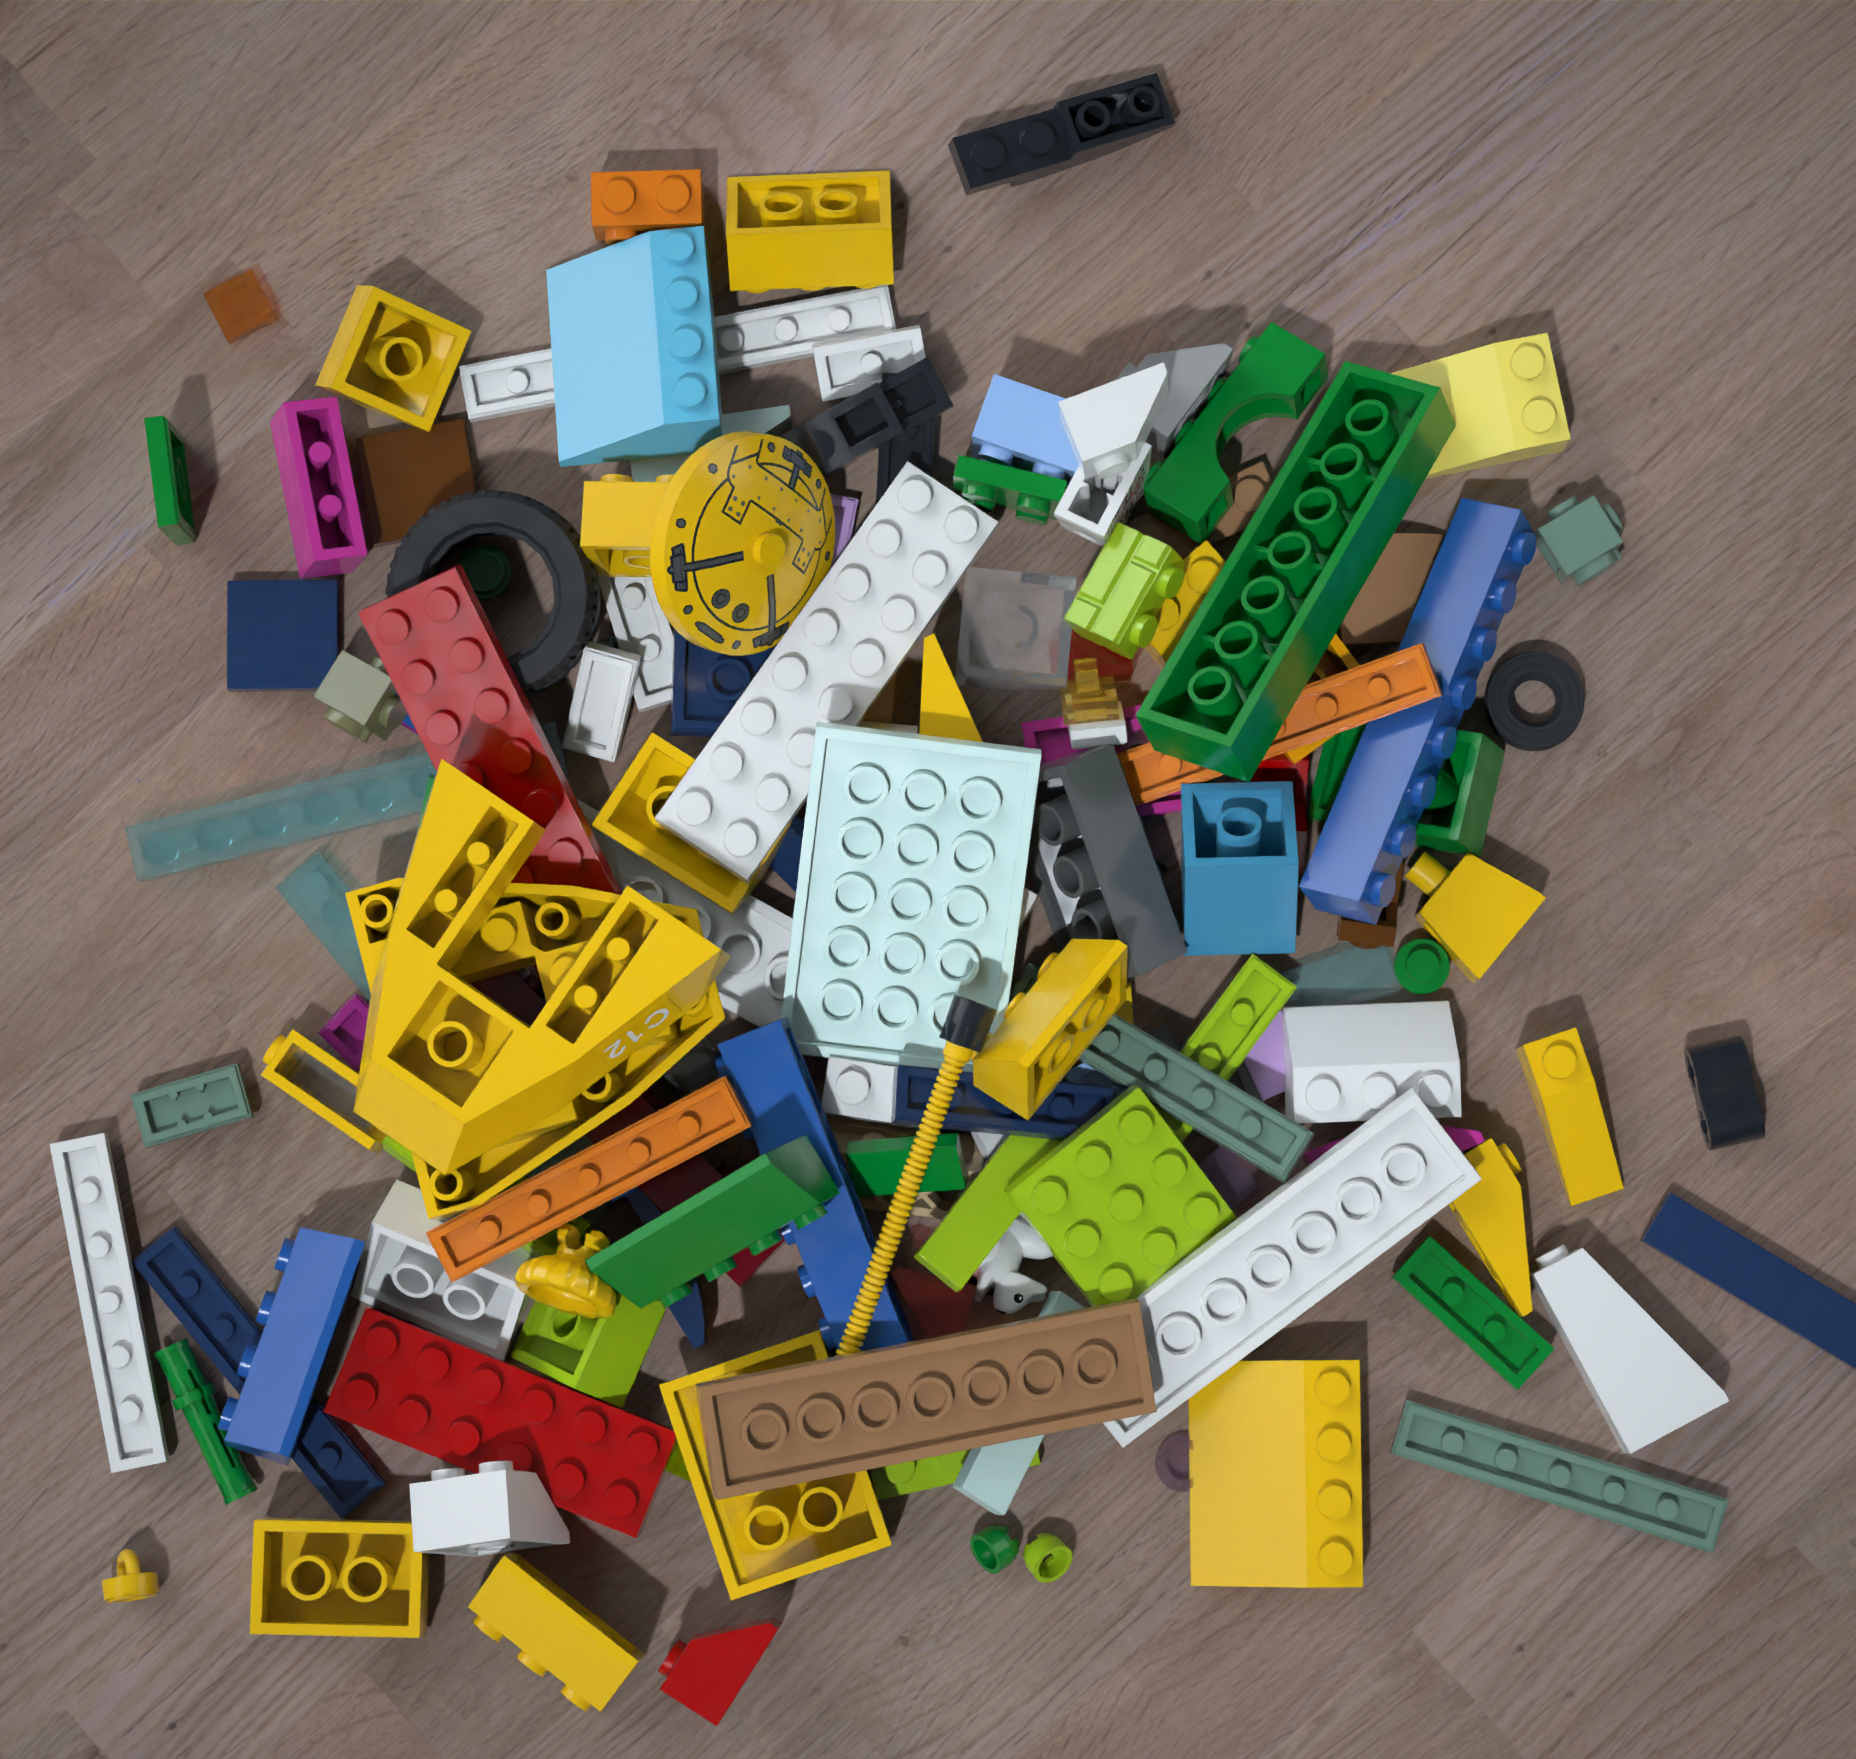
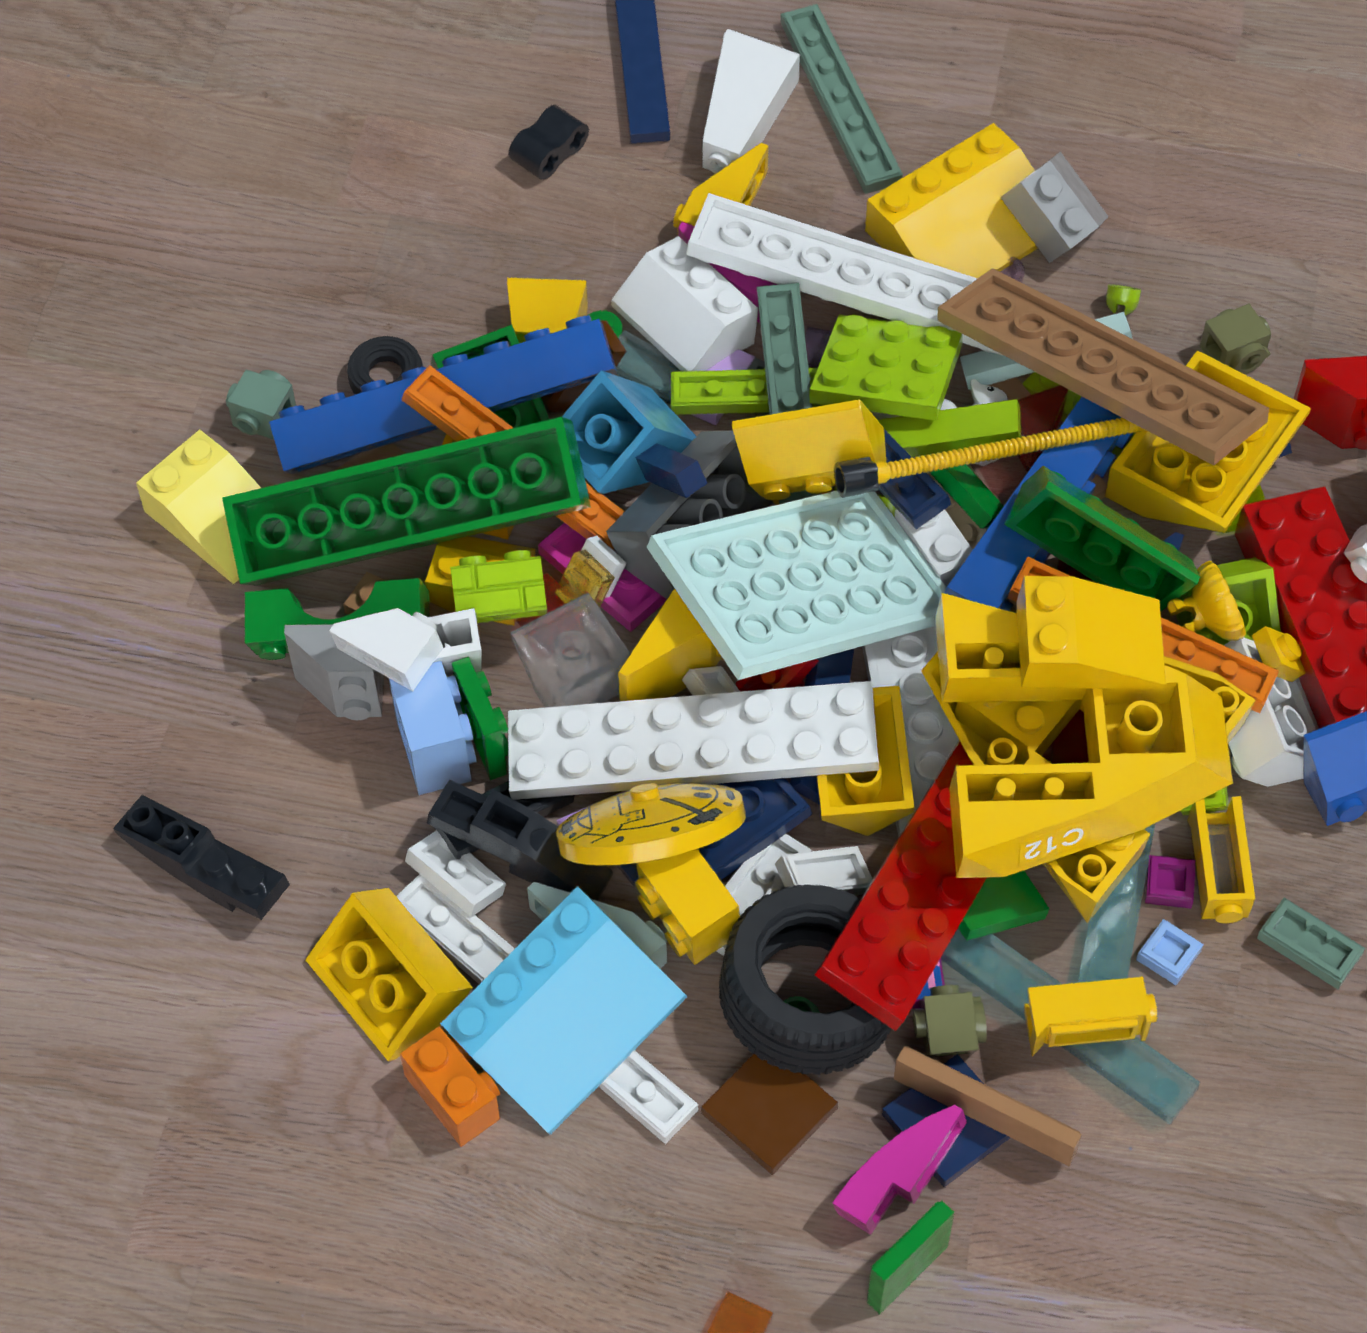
camera: 130 degrees left, 25 degrees down
dark pink brick [270,397,368,579] -> none
yellow slope [315,285,471,432] -> none
green hinge [970,1524,1019,1574] -> none
green plate [1391,1236,1555,1390] -> none
yellow slope [1516,1027,1624,1206] -> none
none -> dark blue piece [635,443,708,498]
none -> dark pink slope [832,1105,967,1235]
none -> medium nougat tile [894,1046,1082,1167]
none -> light grey slope [1001,151,1109,263]
none -> yellow slope [1016,576,1166,689]
none -> yellow window [1024,977,1157,1057]
none -> light blue tile [1136,919,1203,985]
none -> olive brick [1200,303,1271,374]
none -> yellow plate [1251,626,1306,682]

